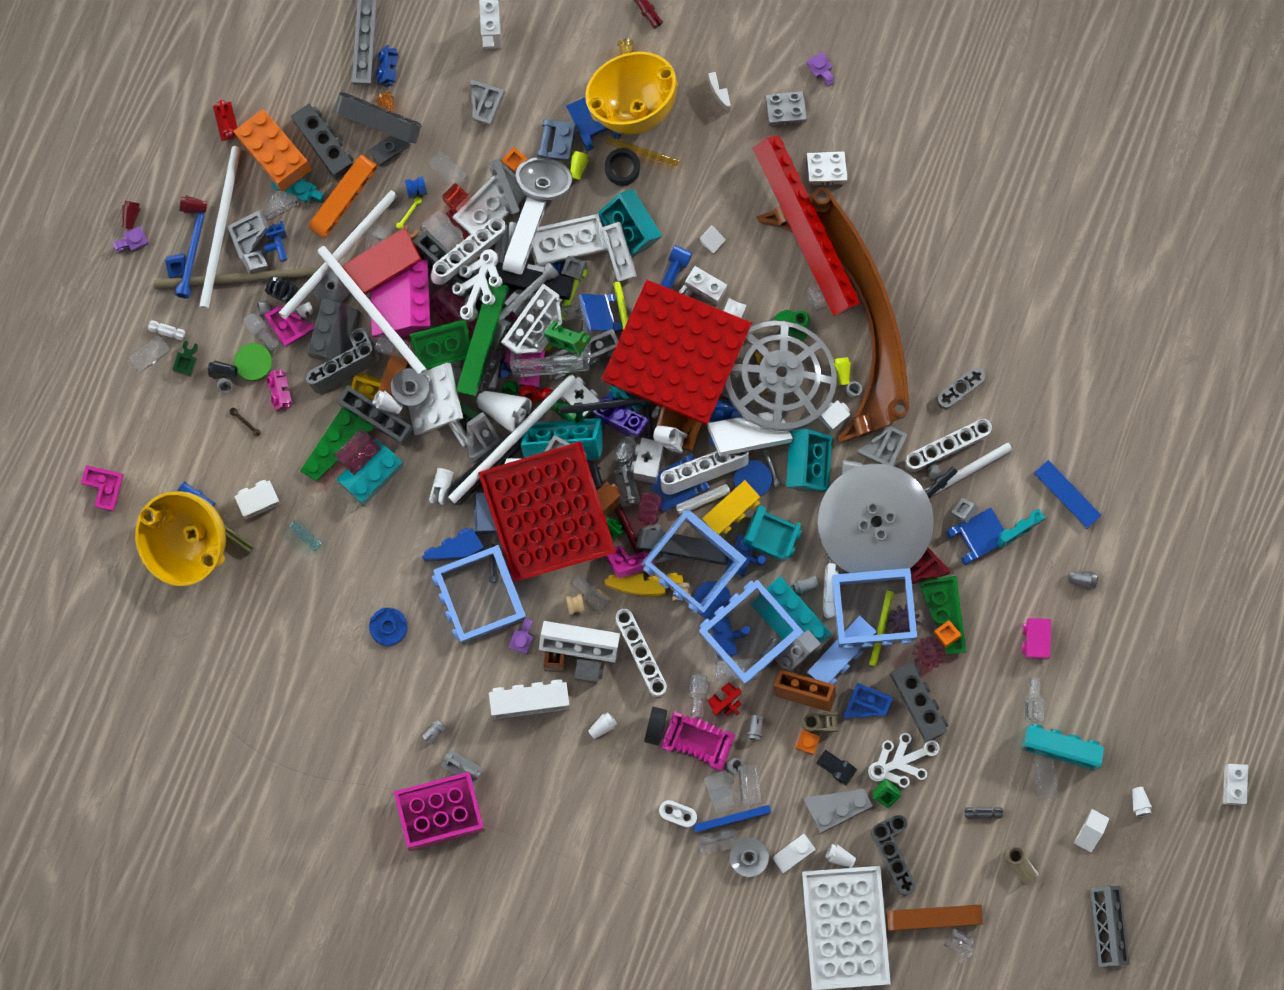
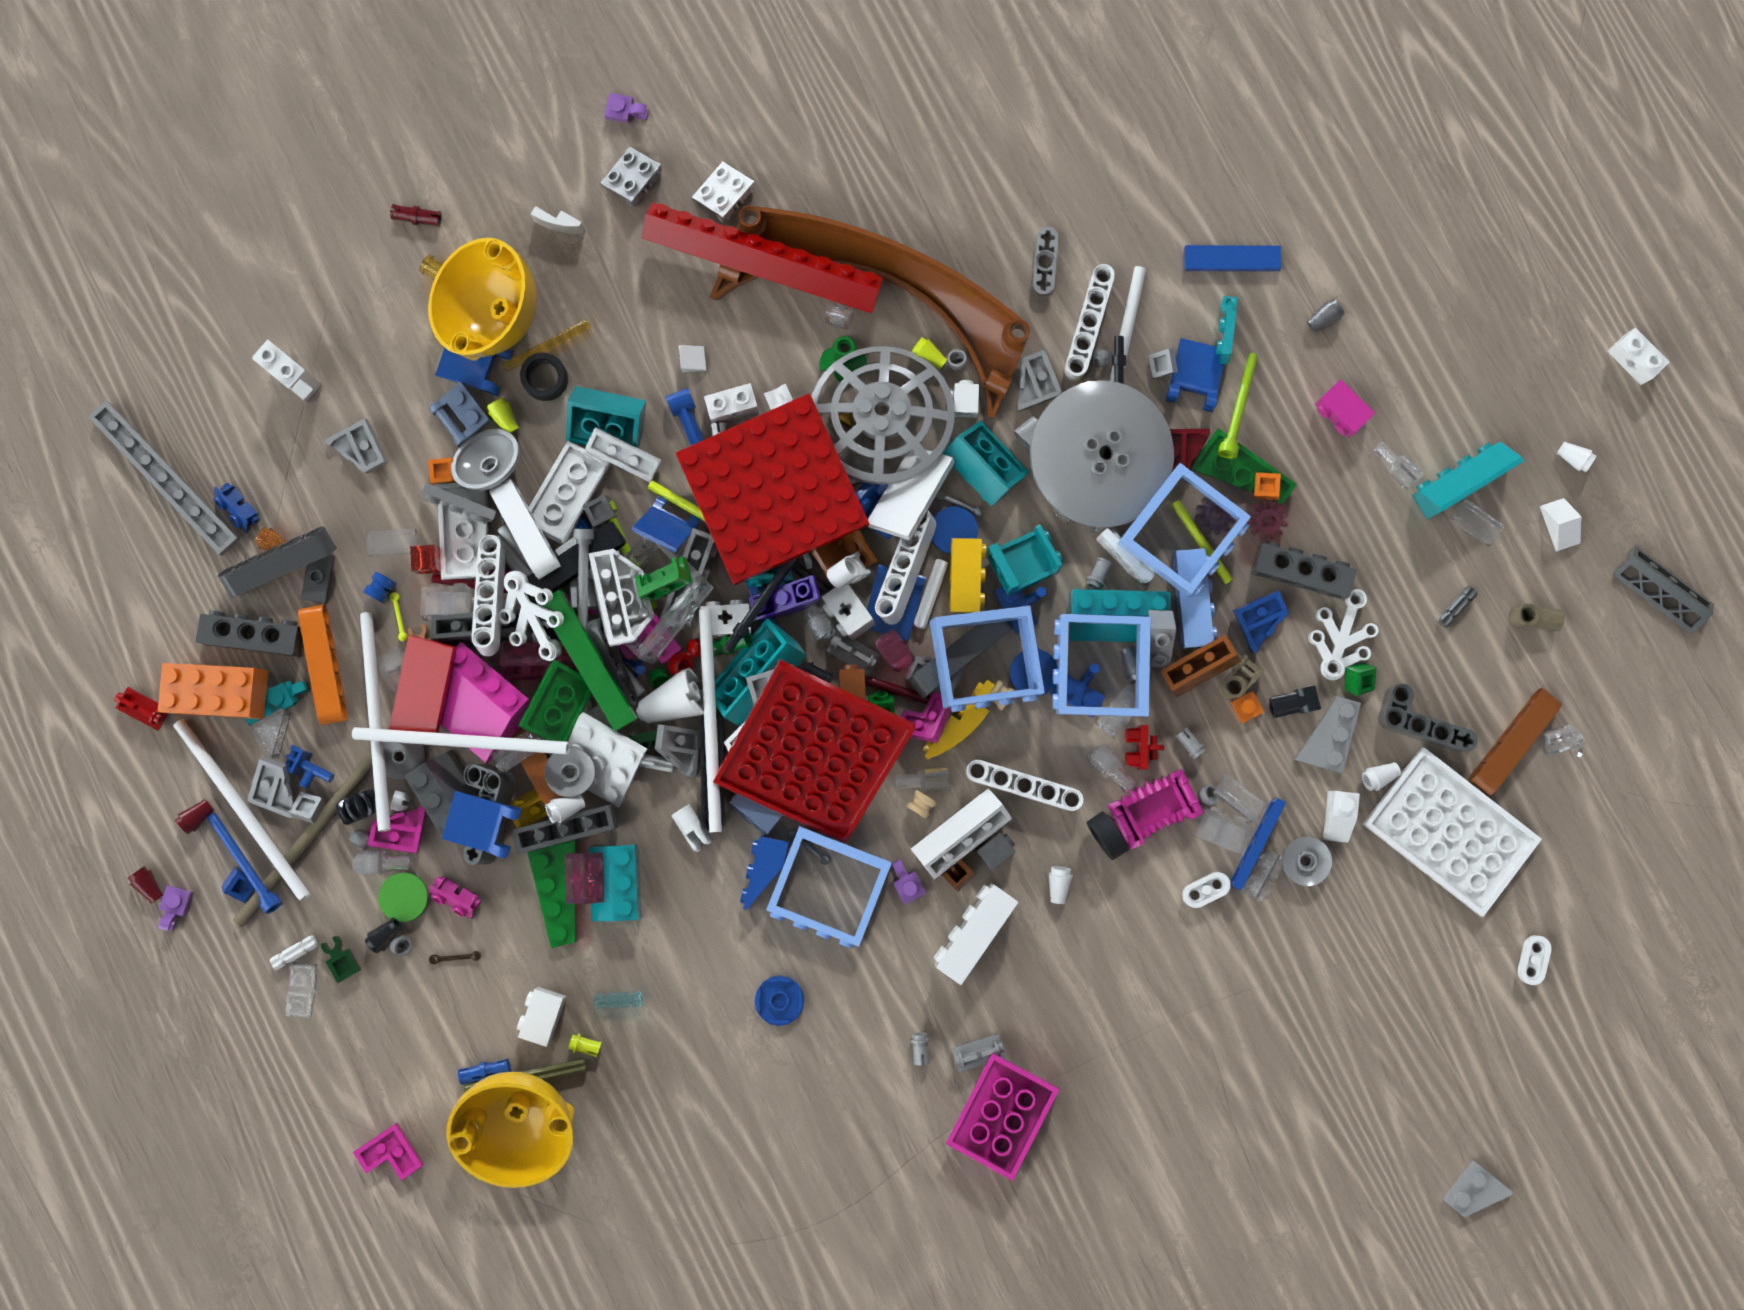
camera: 50 degrees left, 5 degrees up
none -> blue flag [442,791,522,859]
none -> neon yellow pin [568,1033,602,1058]
none -> lime piece [1218,352,1258,459]

